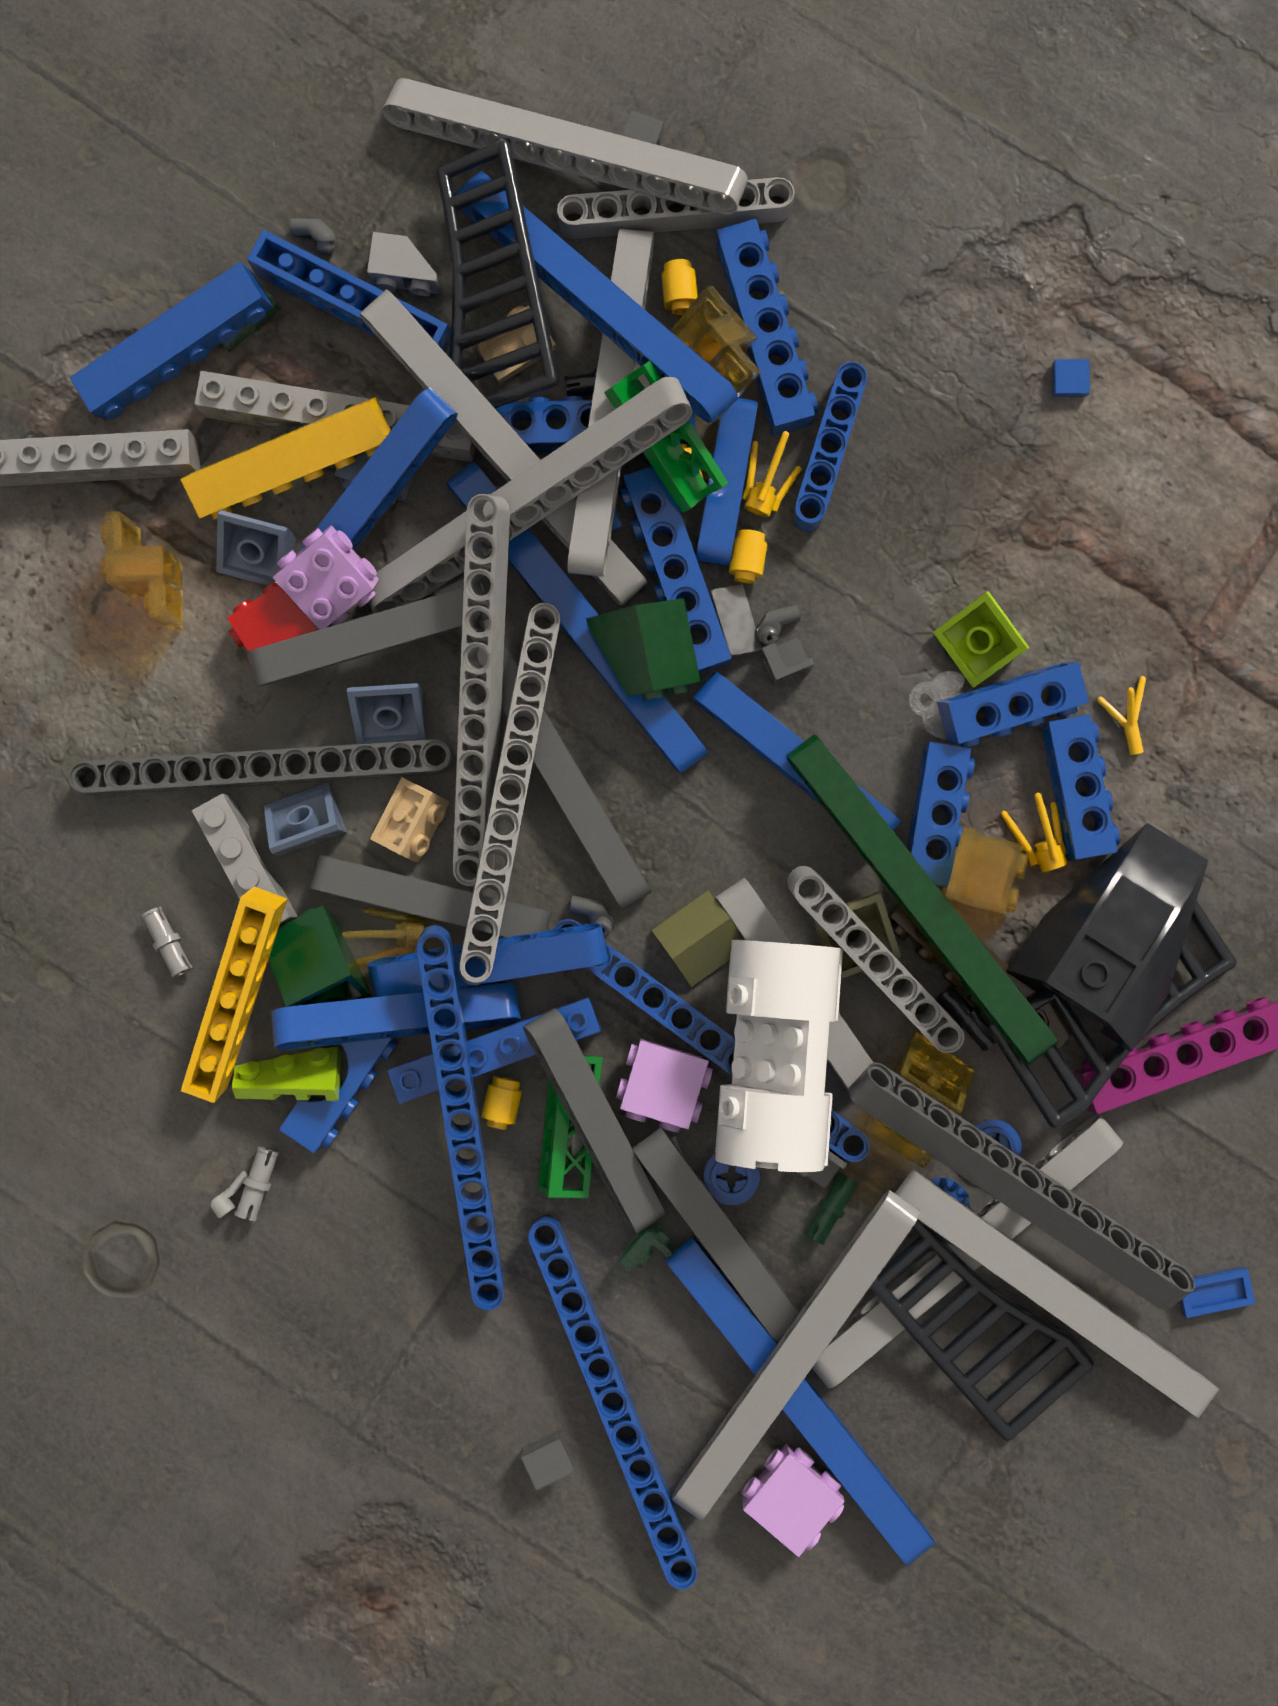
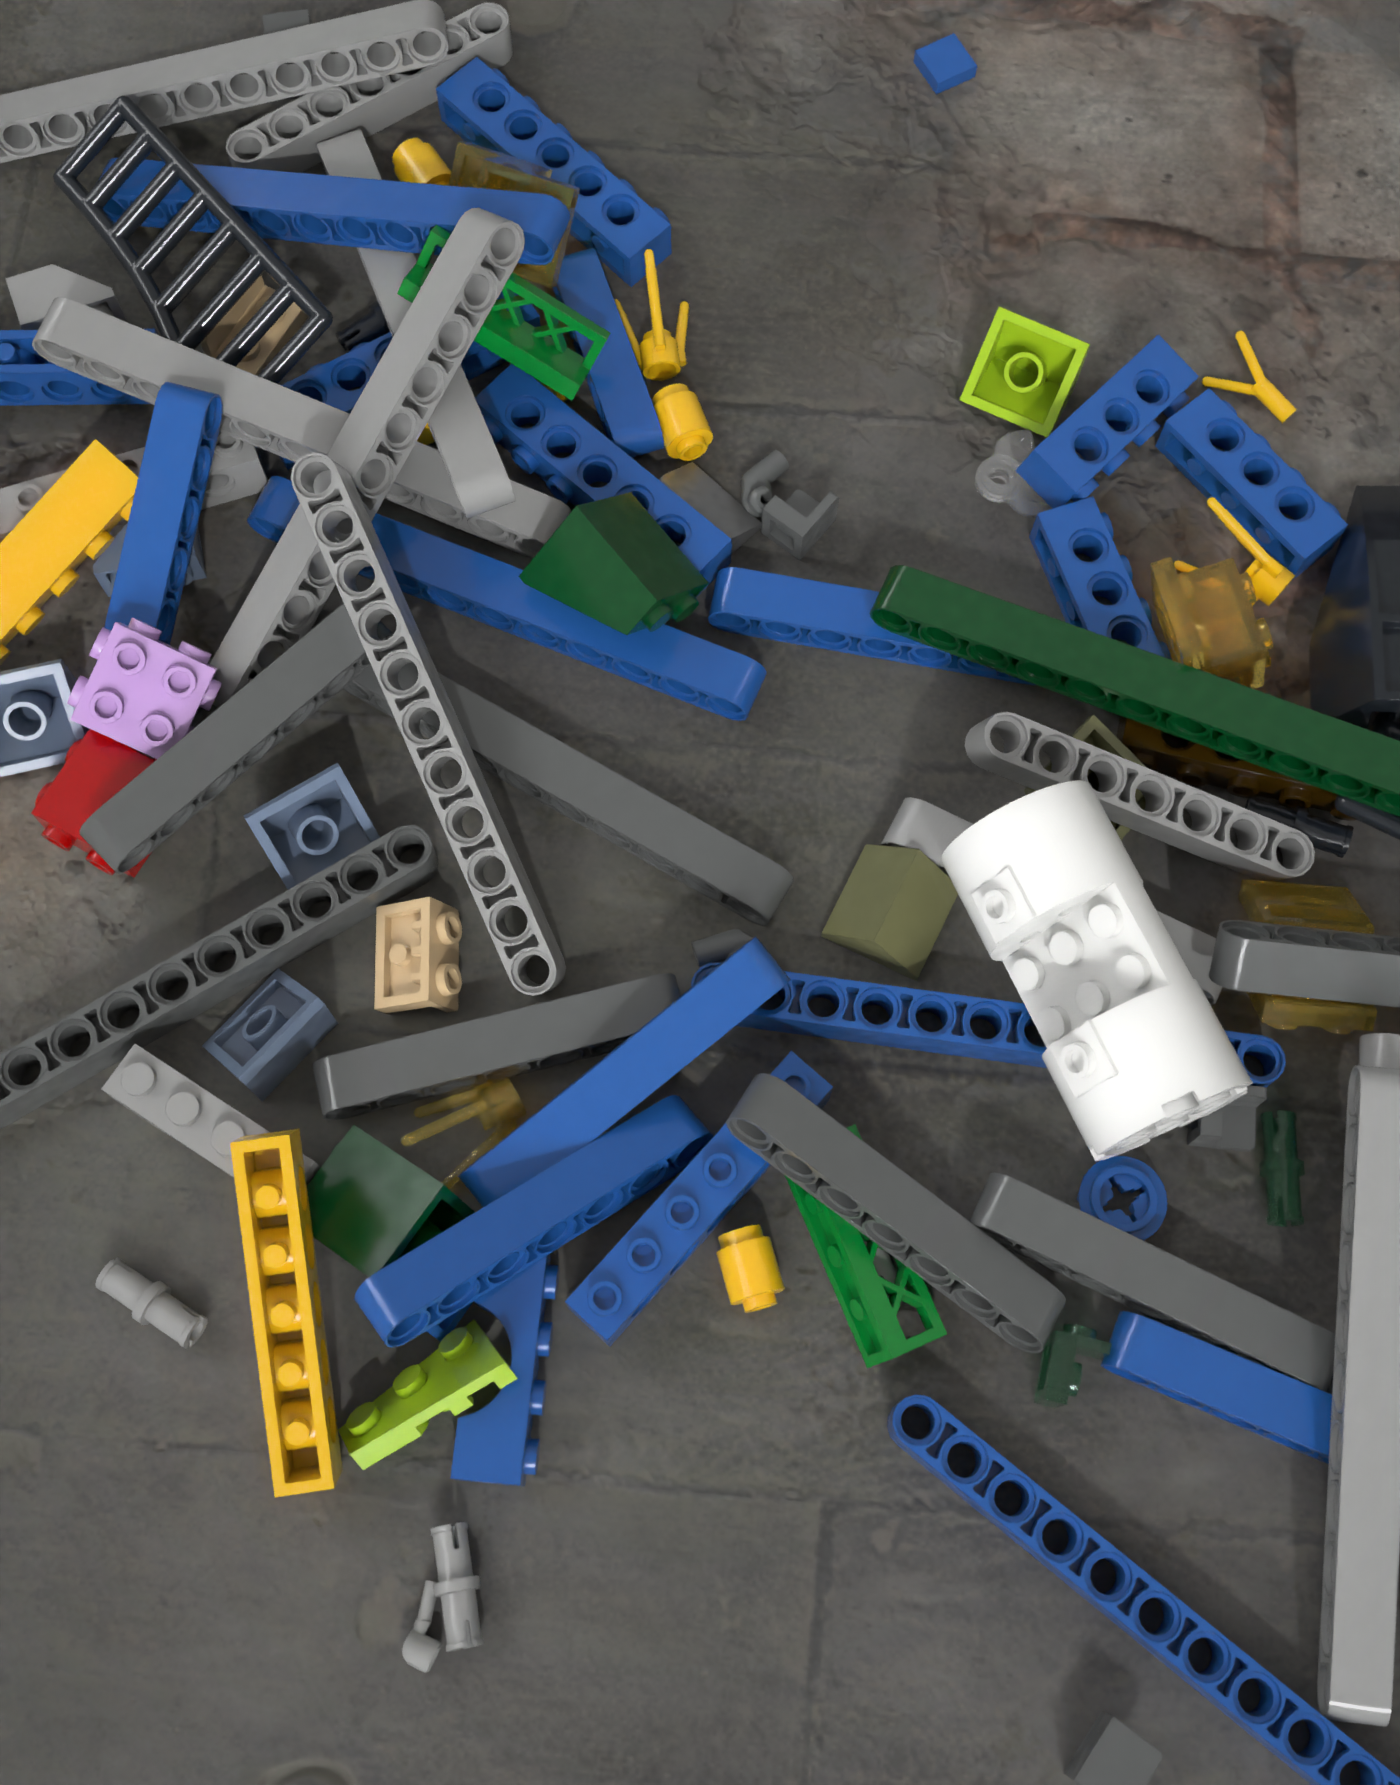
camera: 30 degrees left, 15 degrees down
blue beam [417,925,504,1310] -> none
light grey beam [458,603,560,985] -> none
lavender brick [616,1038,713,1133] -> none
blue beam [792,361,868,532] -> none

